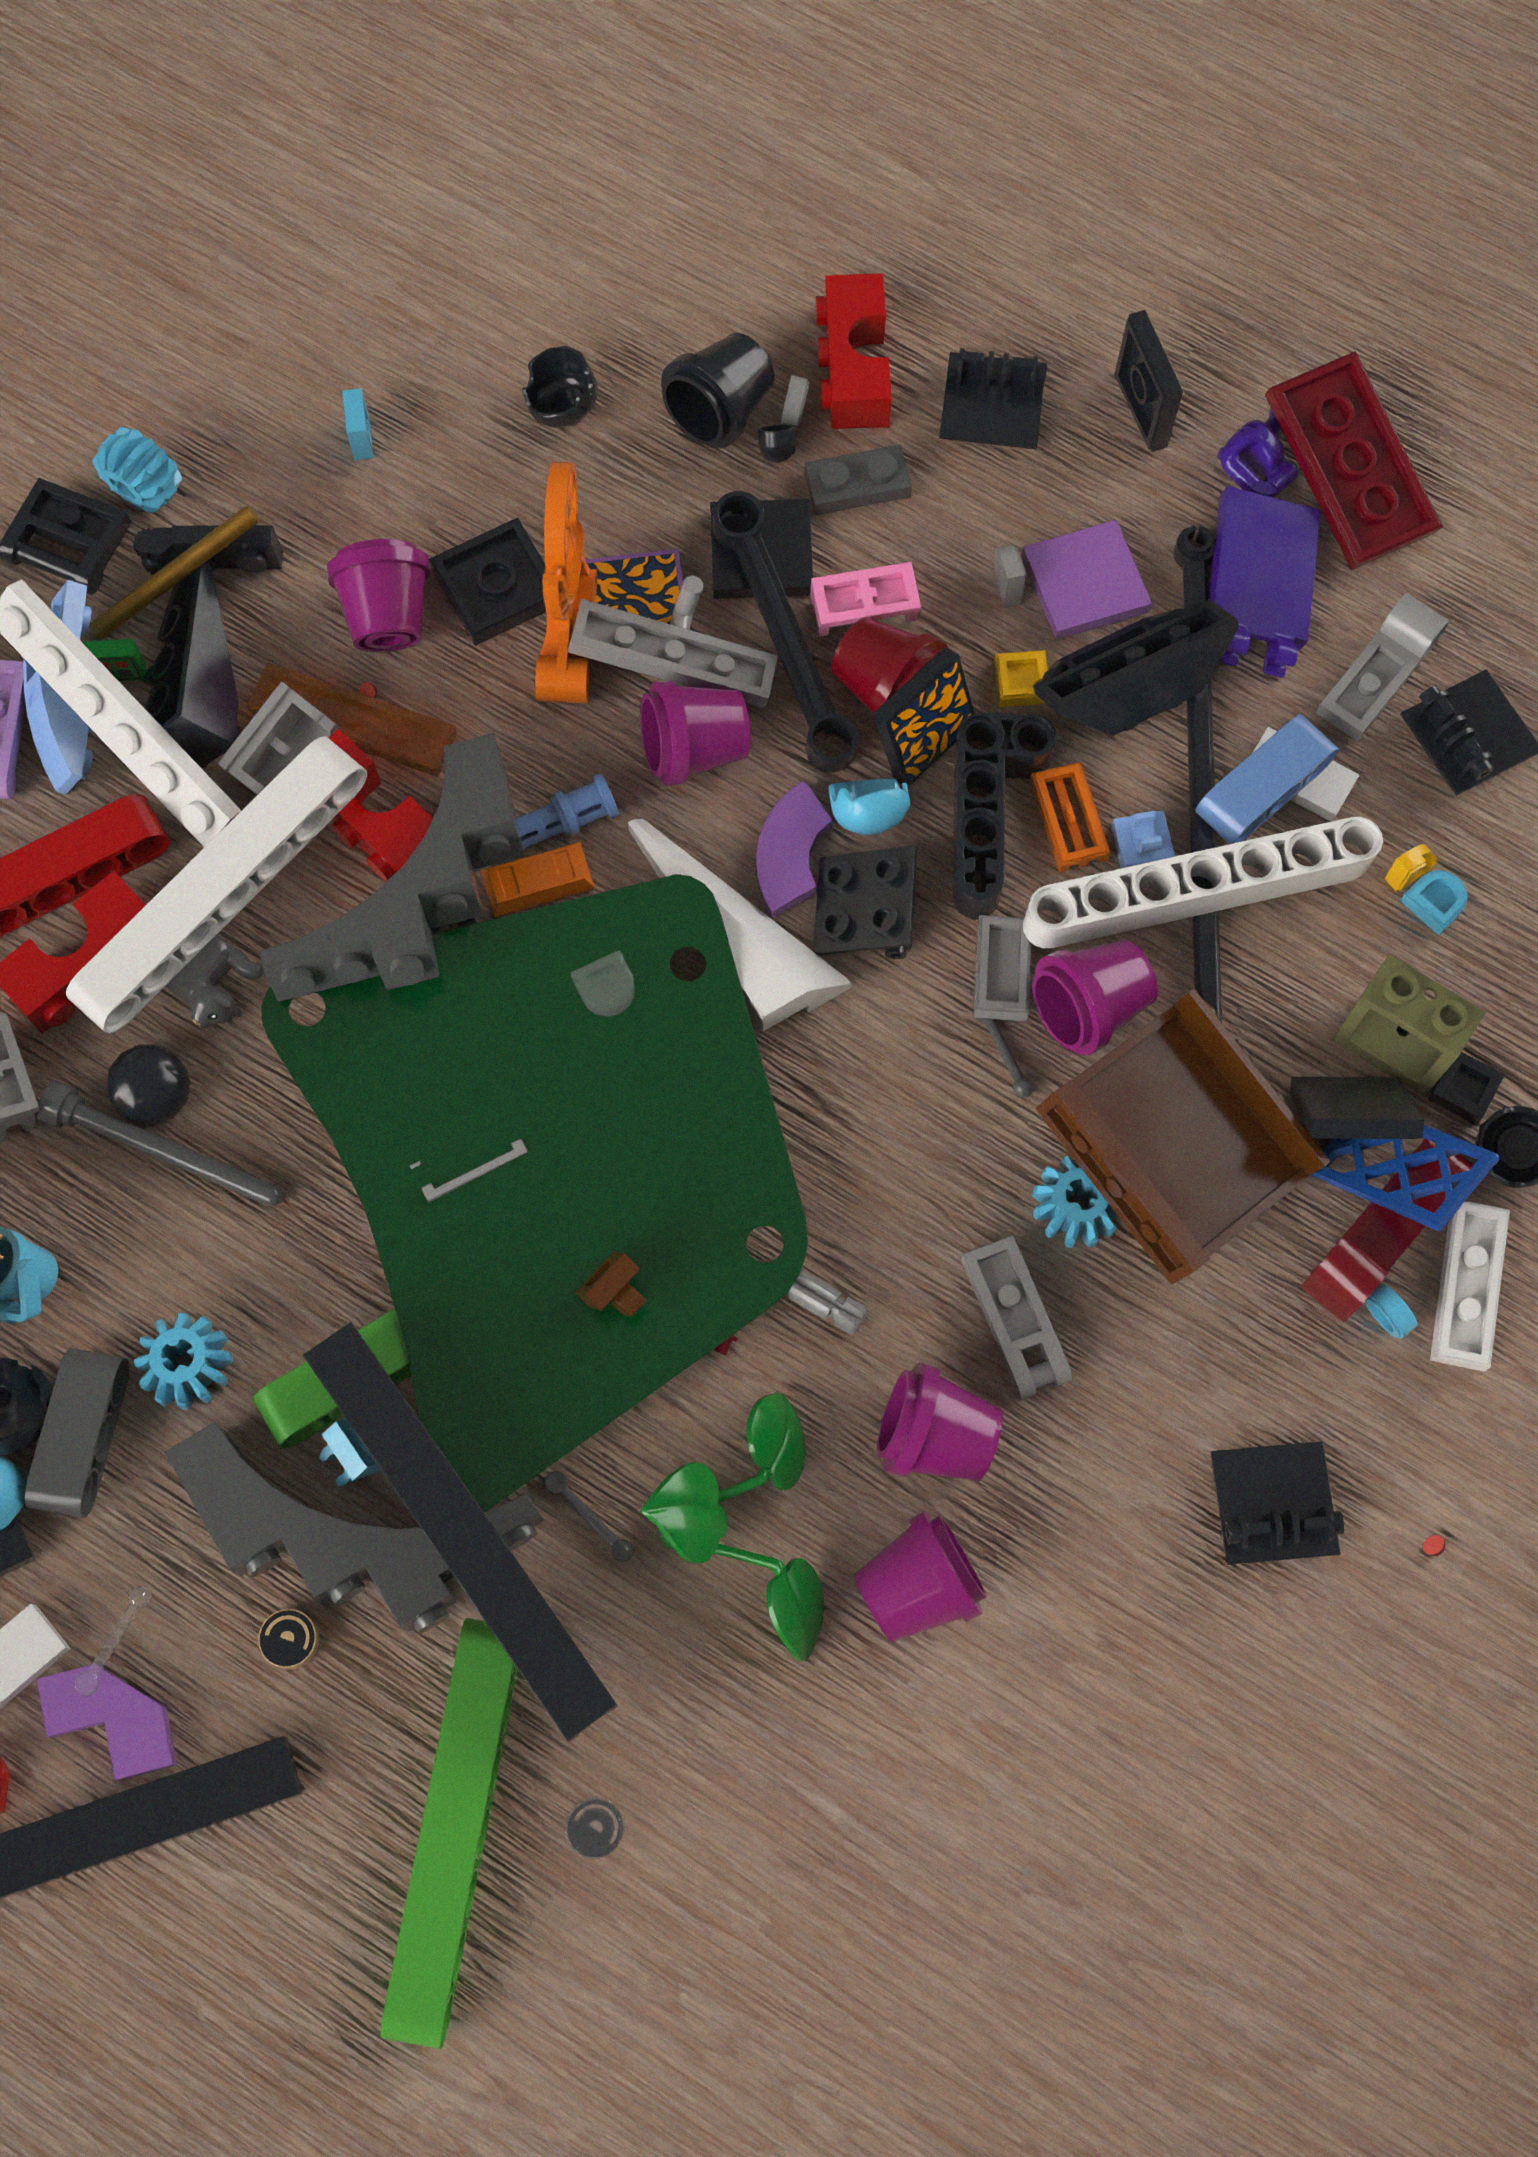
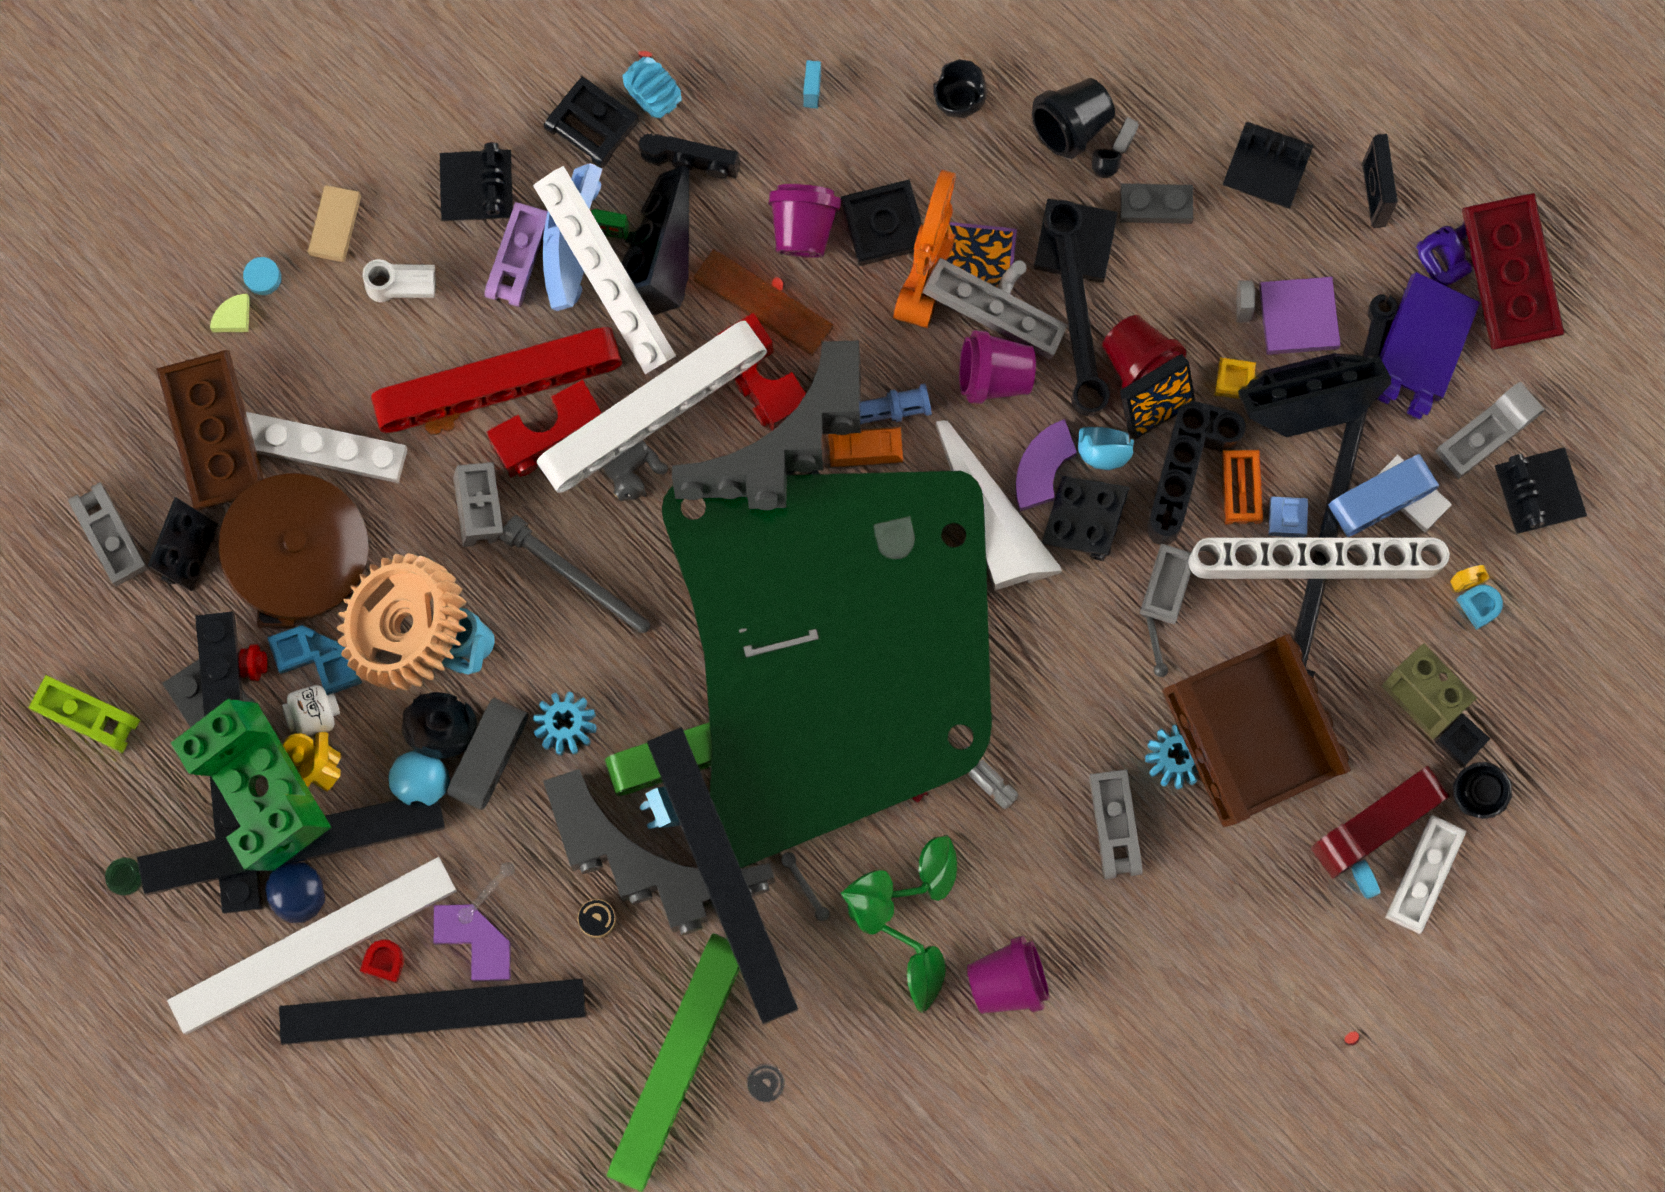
camera: 15 degrees right, 5 degrees up
pearl gold bar [89,505,260,640] -> none
black hair [106,1044,190,1126] -> none
light grey hinge [217,681,340,795] -> none
reddish brown tile [574,1252,647,1317] -> none
bright pink hinge [810,562,921,637] -> none
red arch [815,273,892,429] -> none
magenta piece [877,1362,1003,1482] -> none
magenta piece [1032,939,1158,1055] -> none
black hinge [1210,1441,1344,1565] -> none
black tile [1290,1077,1424,1139] -> none
blue window [1311,1125,1499,1232] -> none

